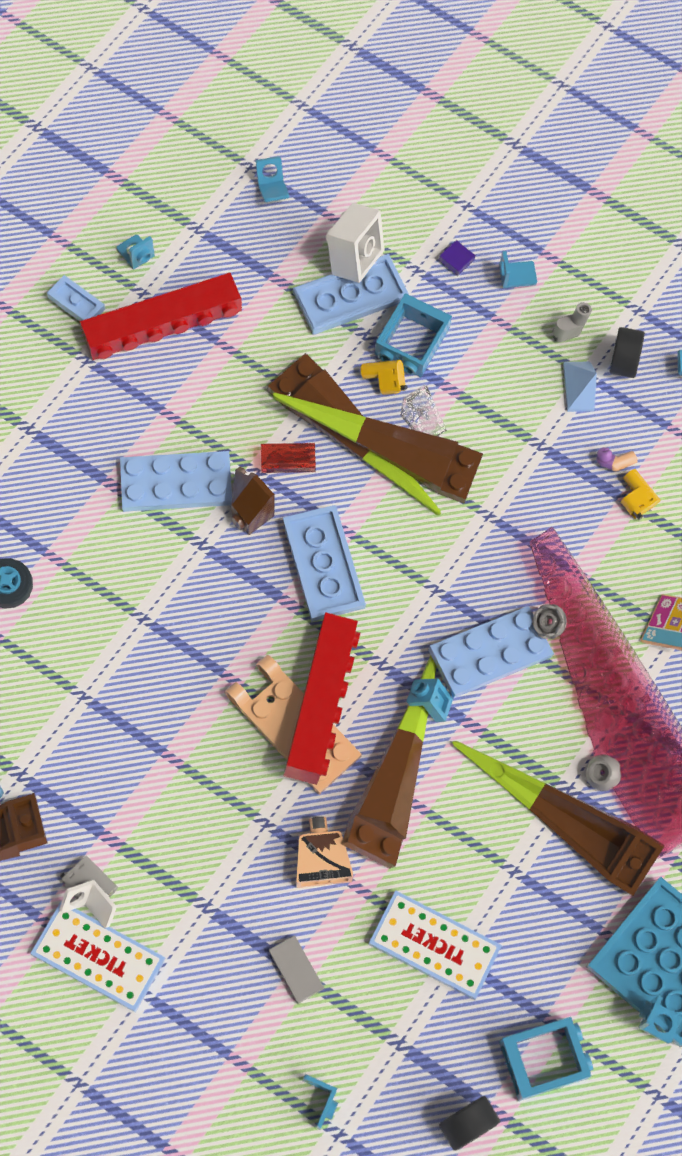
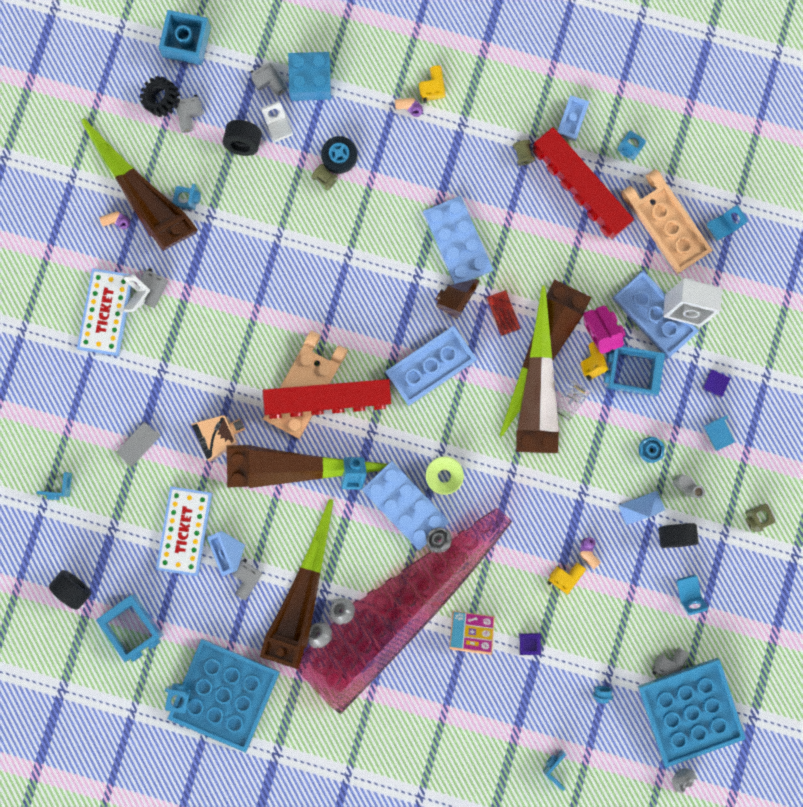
camera: 75 degrees right, 15 degrees up
none -> light blue slope [207,531,245,577]
none -> light grey piece [232,558,263,601]
none -> light grey plate [308,622,332,648]
none -> olive bush [311,164,338,191]
none -> yellowish green piece [426,456,464,495]
none -> olive bush [512,140,535,166]
none -> dark pink brick [583,305,625,354]
none -> light nougat hinge [620,169,713,274]
none -> dark azure plate [639,437,665,463]
none -> olive bracket [745,504,775,532]

